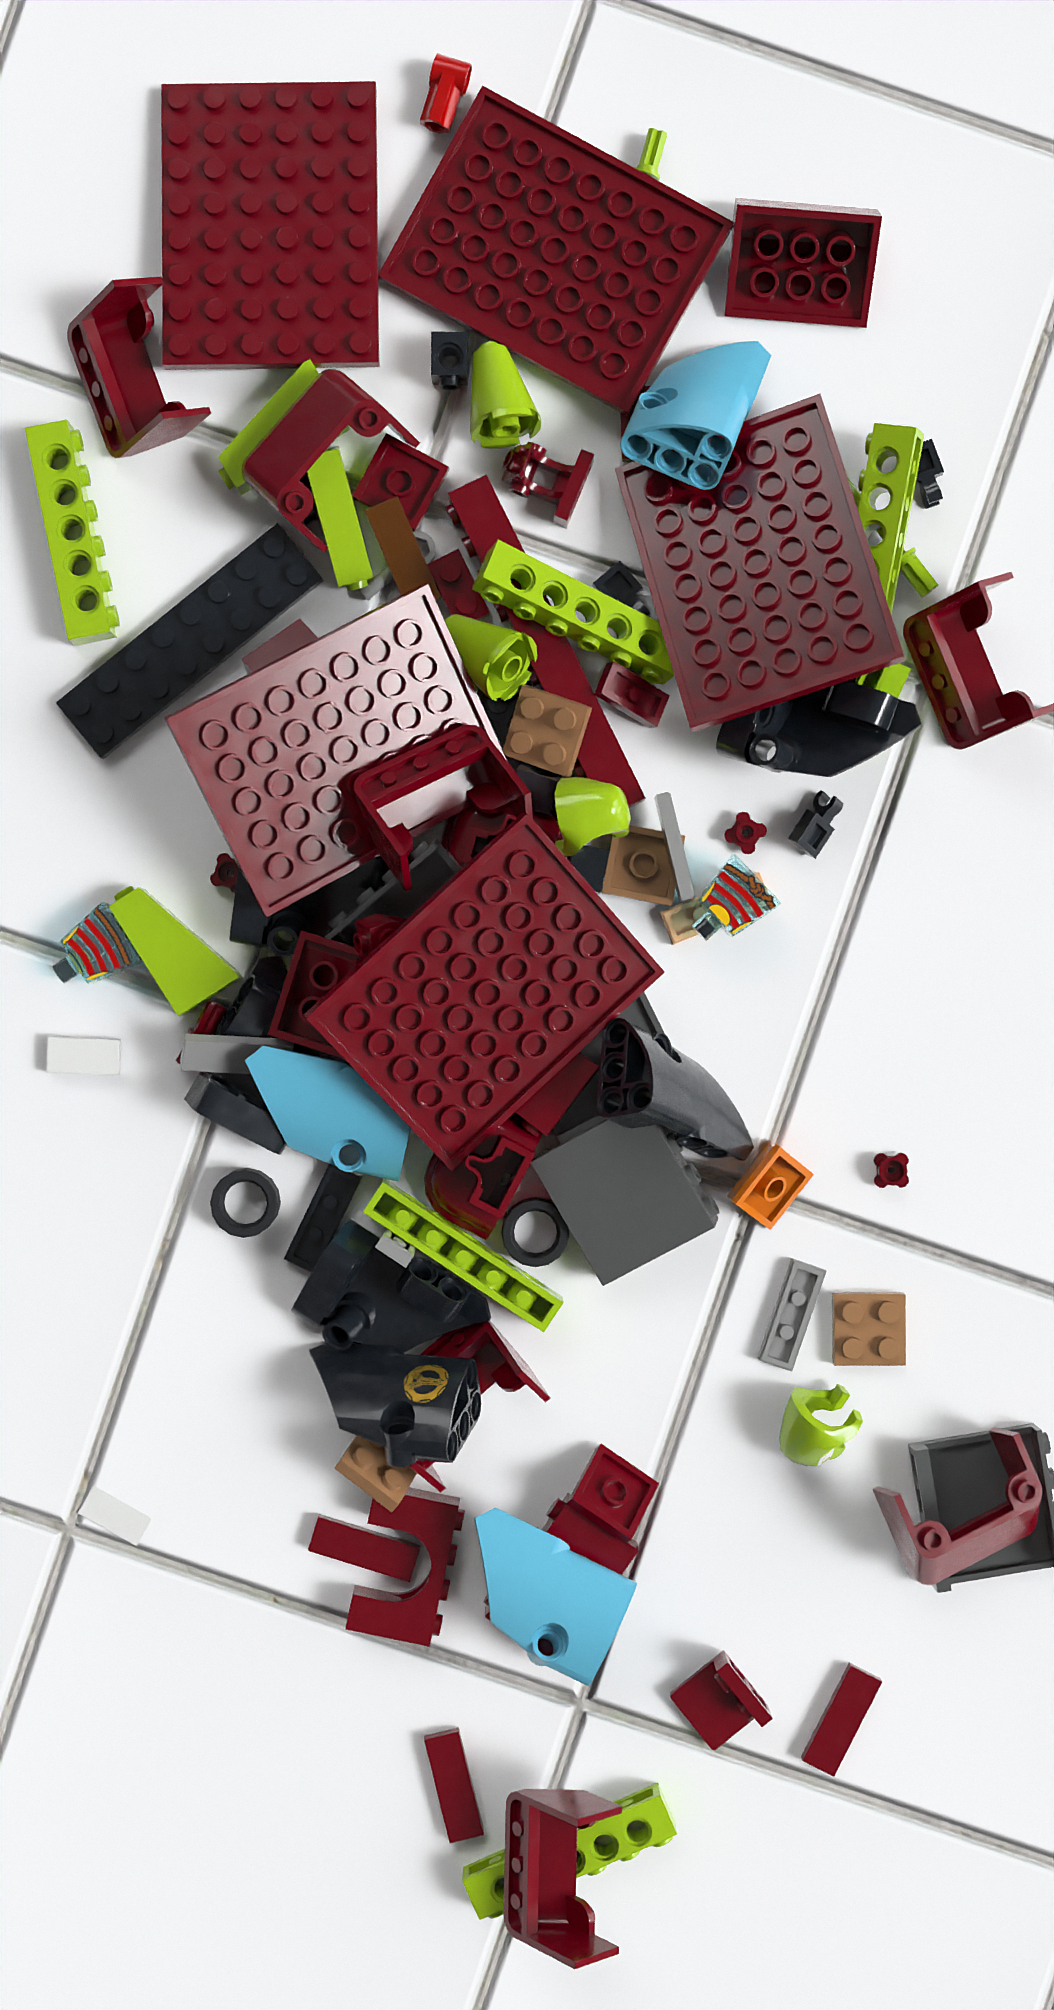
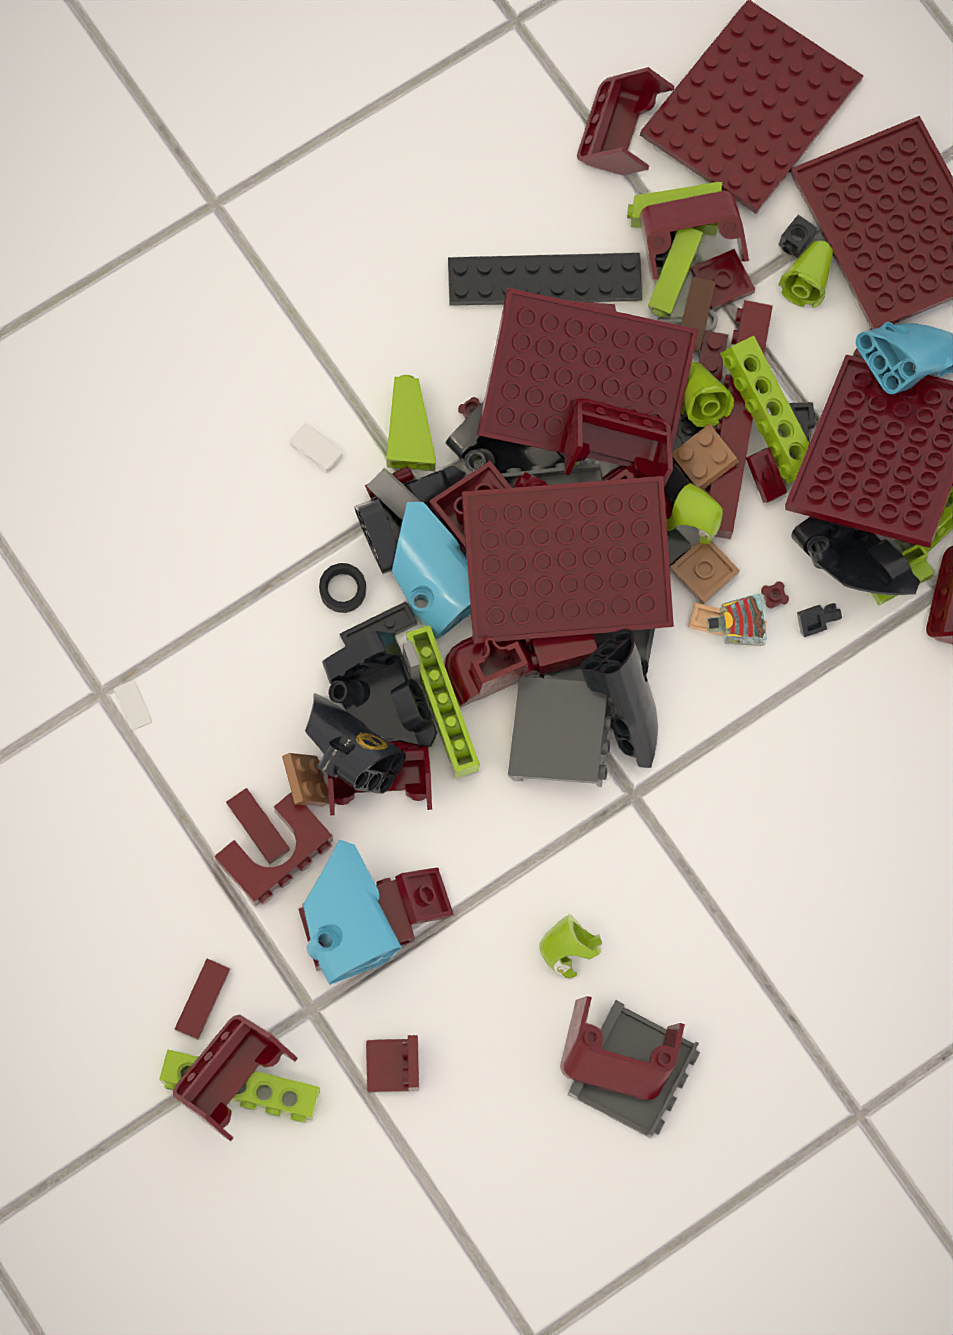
camera: 30 degrees right, 15 degrees down
lime brick [25,419,120,646] -> none
clear light blue torso [52,902,143,984] -> none
red piece [420,53,472,134] -> none
dark red tile [501,442,595,529] -> none
black tyre [501,1197,570,1267] -> none
light grey tile [654,791,695,902] -> none
orange slope [727,1140,814,1230] -> none
light grey tile [757,1258,827,1372] -> none
dark red tile [801,1662,882,1777] -> none
medium nougat plate [832,1292,906,1366] -> none
dark red plate [873,1152,909,1188] -> none

